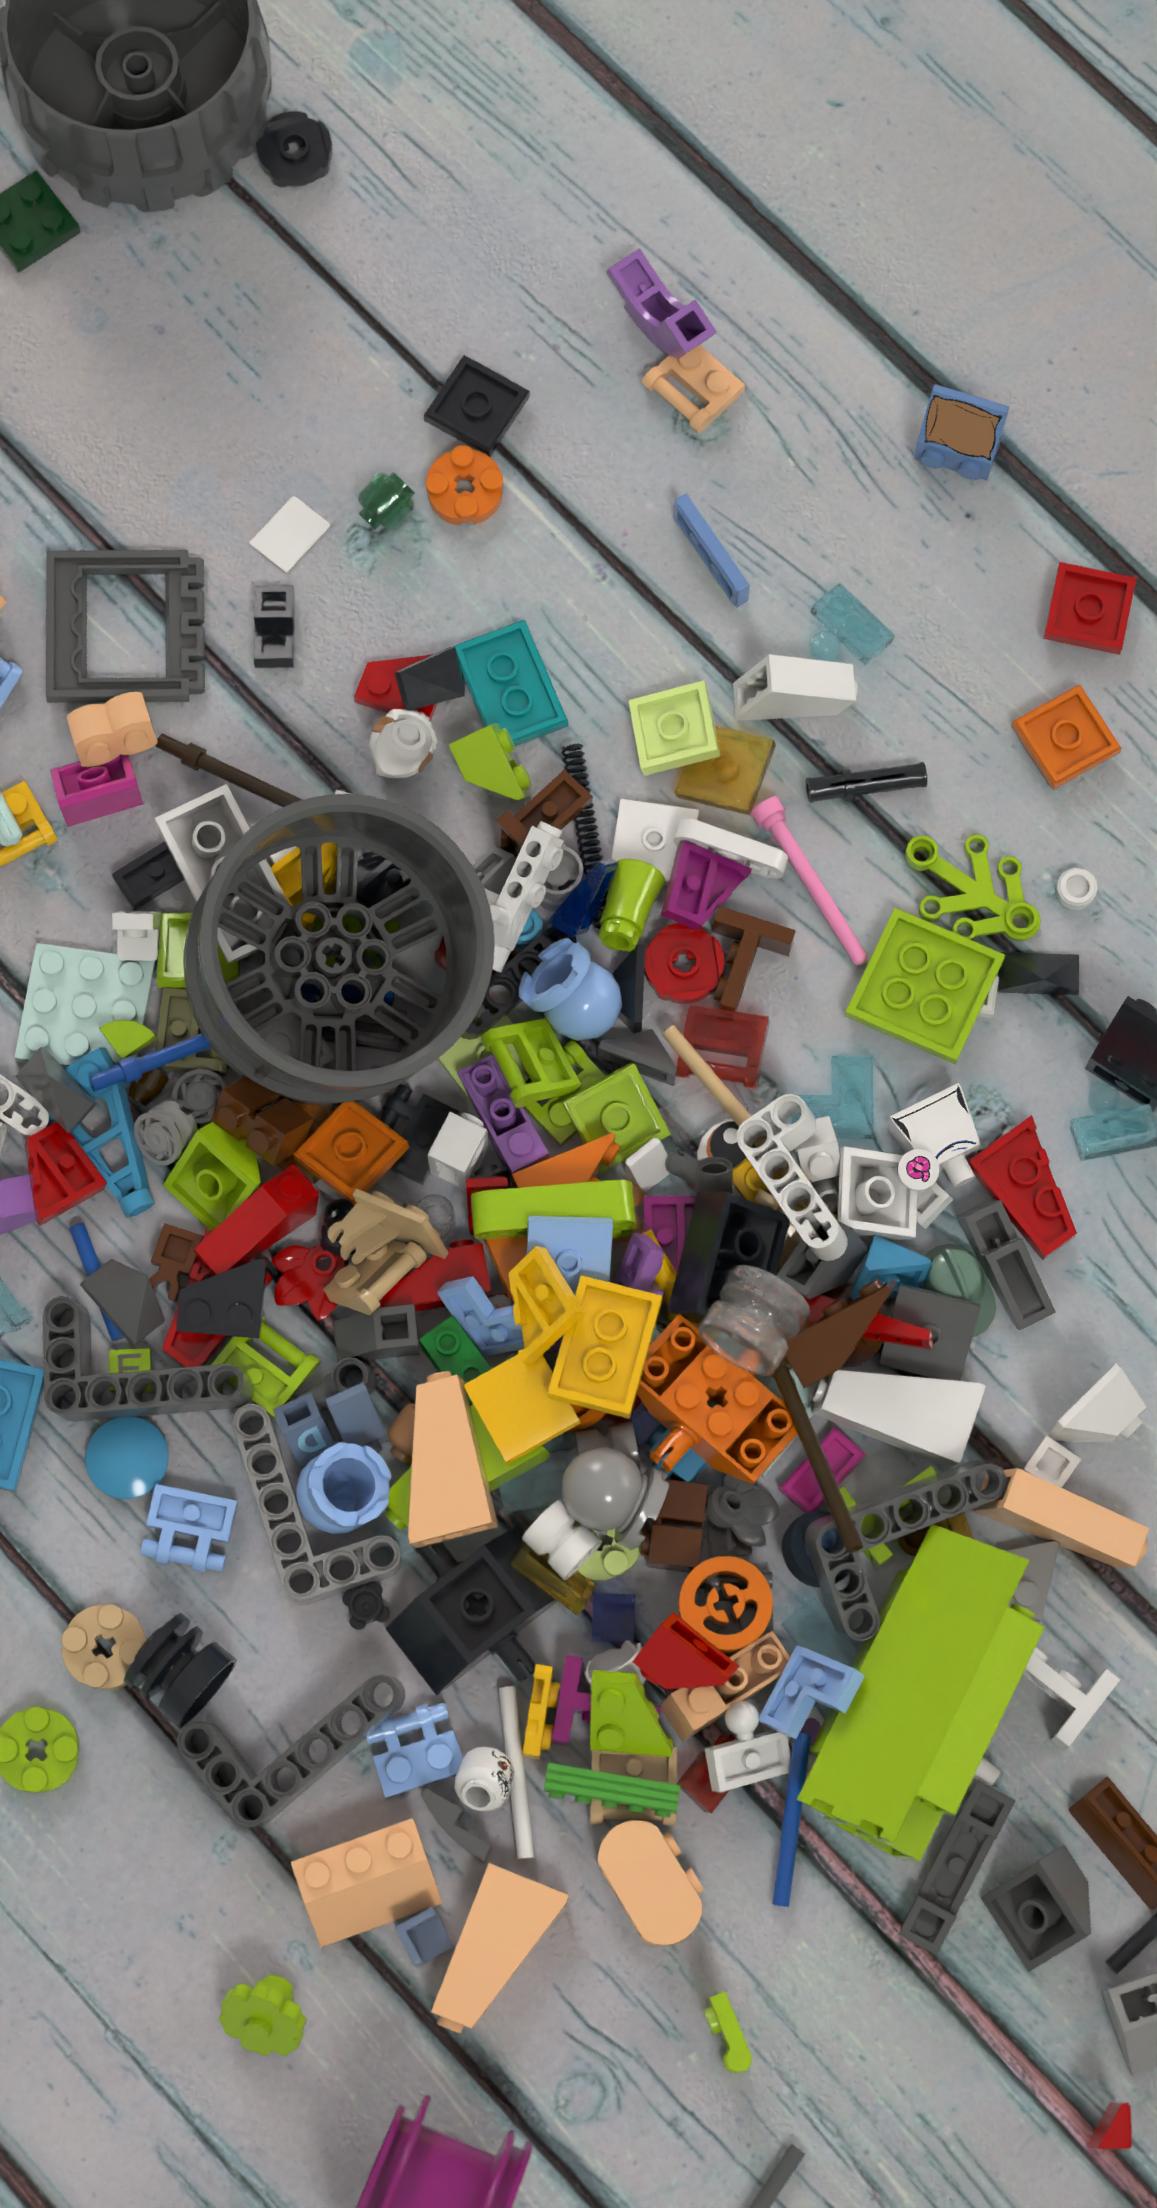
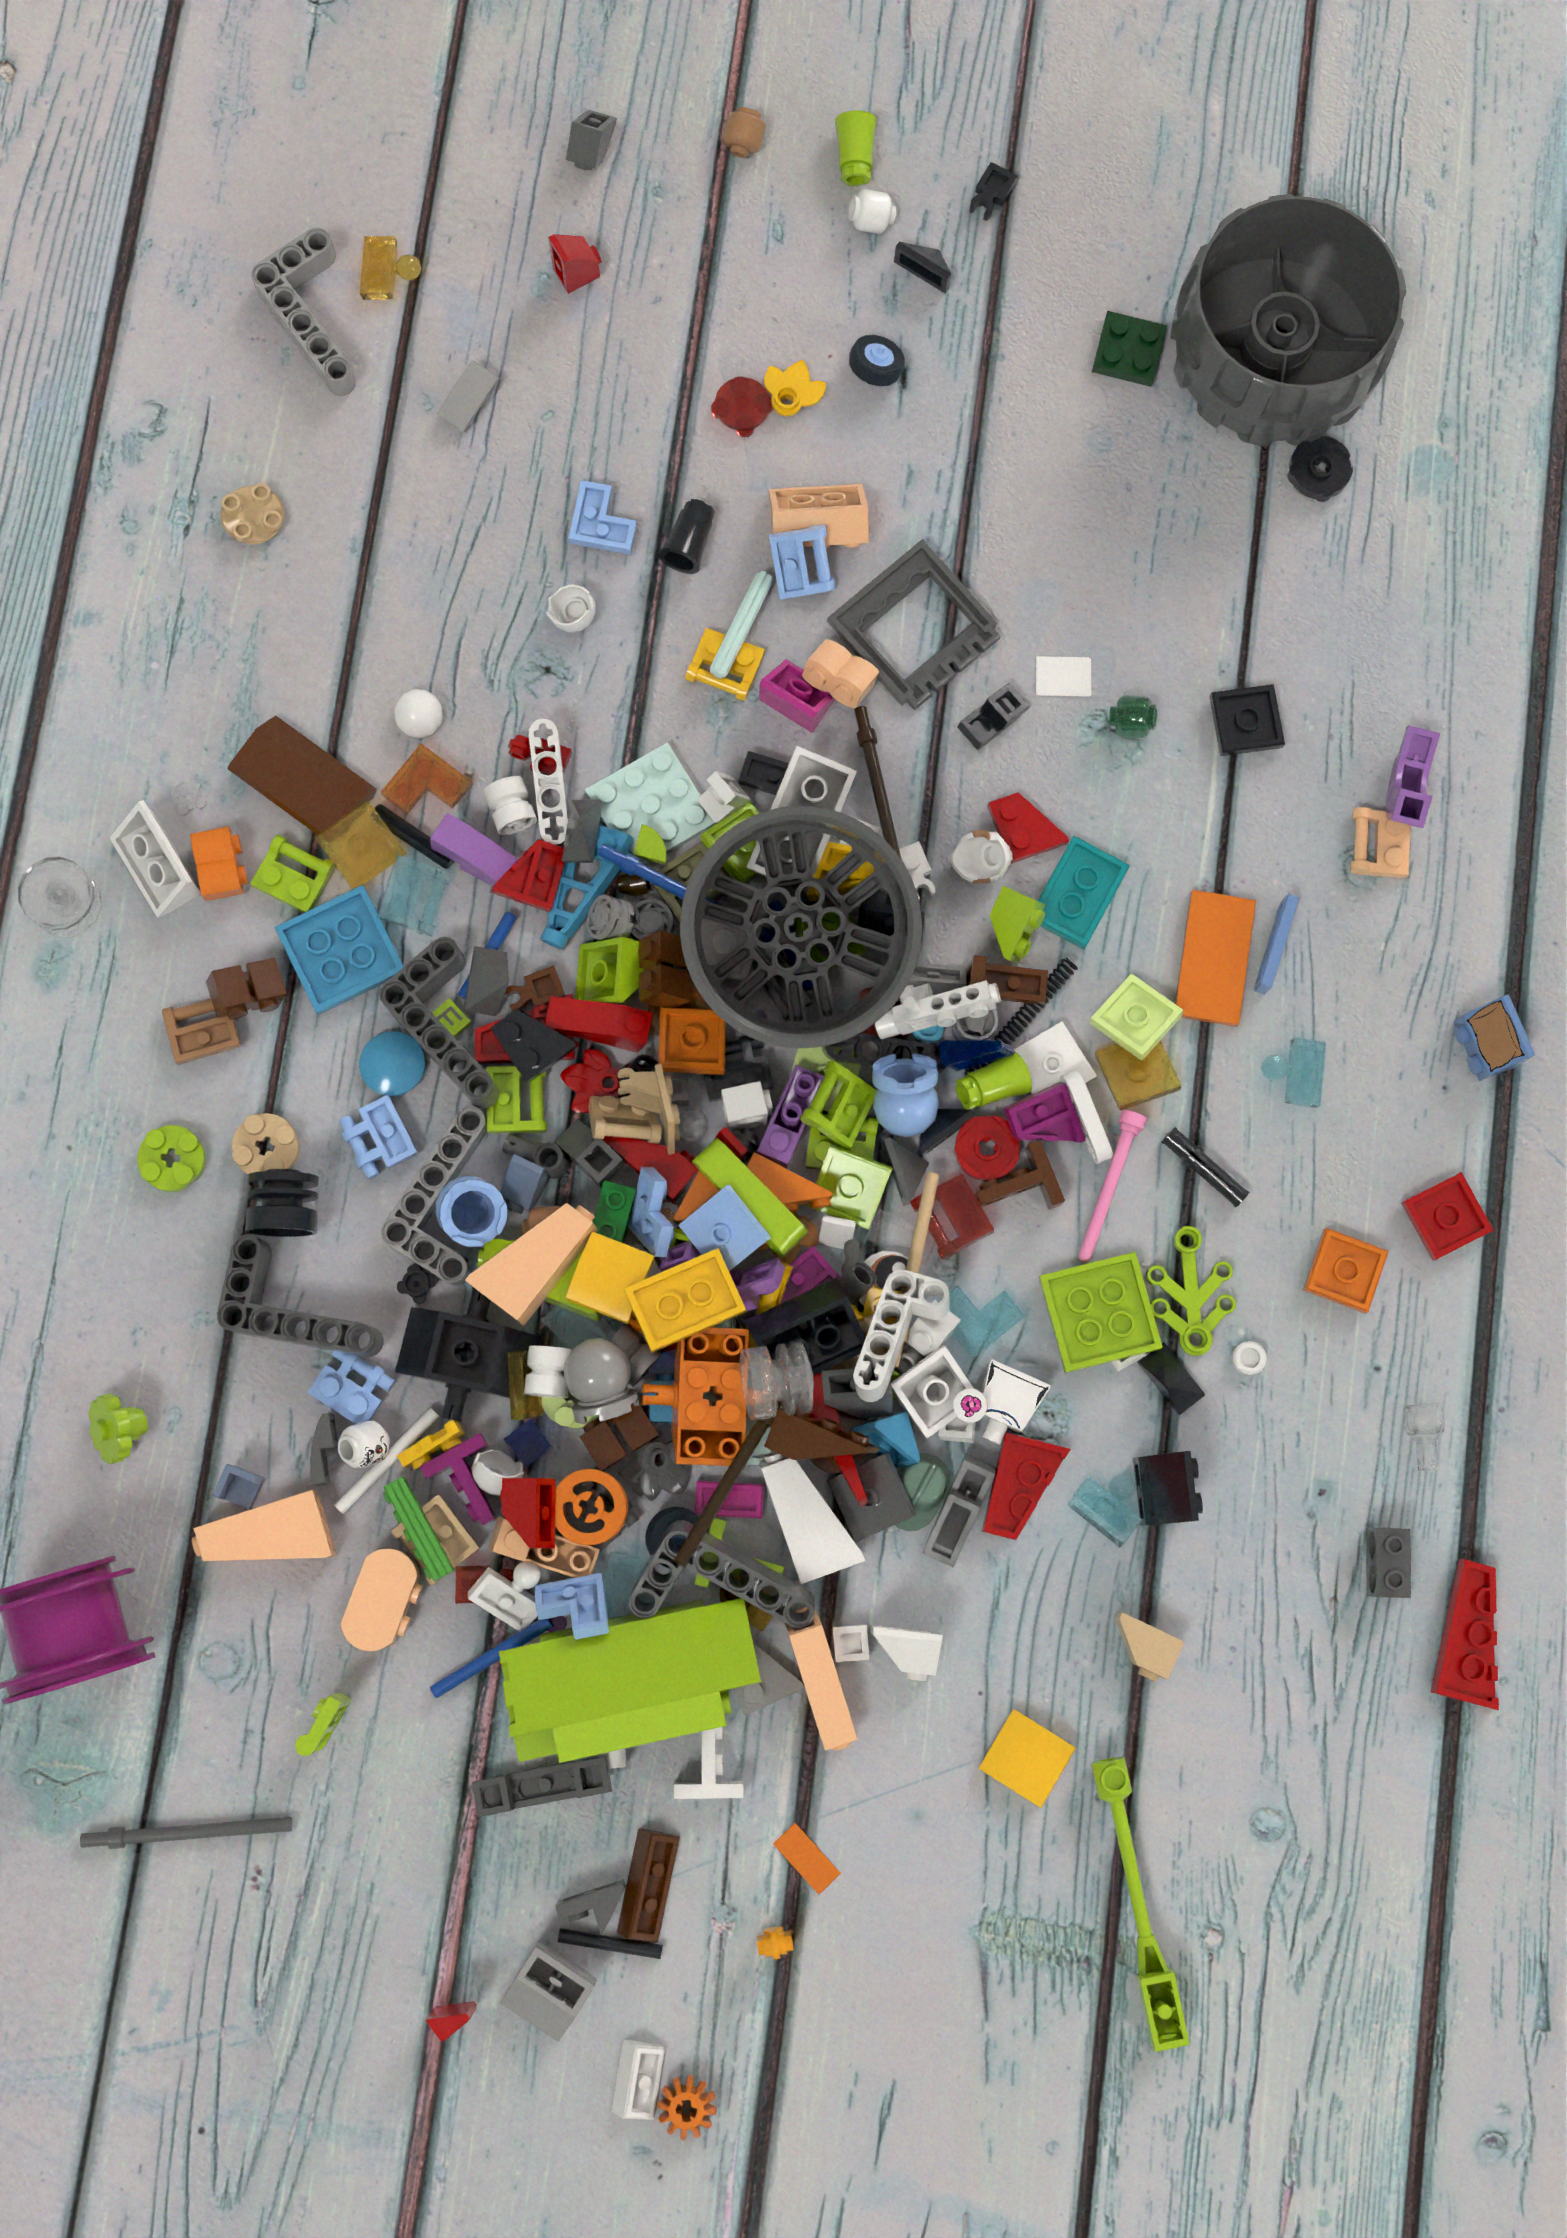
camera: 45 degrees right, 5 degrees up
sand blue brick [273,1392,336,1469] -> none
light nougat slope [290,1818,443,1948] -> none
black slope [395,647,465,710] -> none
orange plate [426,445,503,525] -> none
yellow wing [509,1246,585,1364] -> none
lime wing [590,1670,674,1757] -> none
white slope [733,654,858,721] -> none
dark grey slope [981,1844,1091,1972] -> none
none -> dark grey slope [555,1879,626,1936]
none -> orange tile [1175,890,1256,1027]

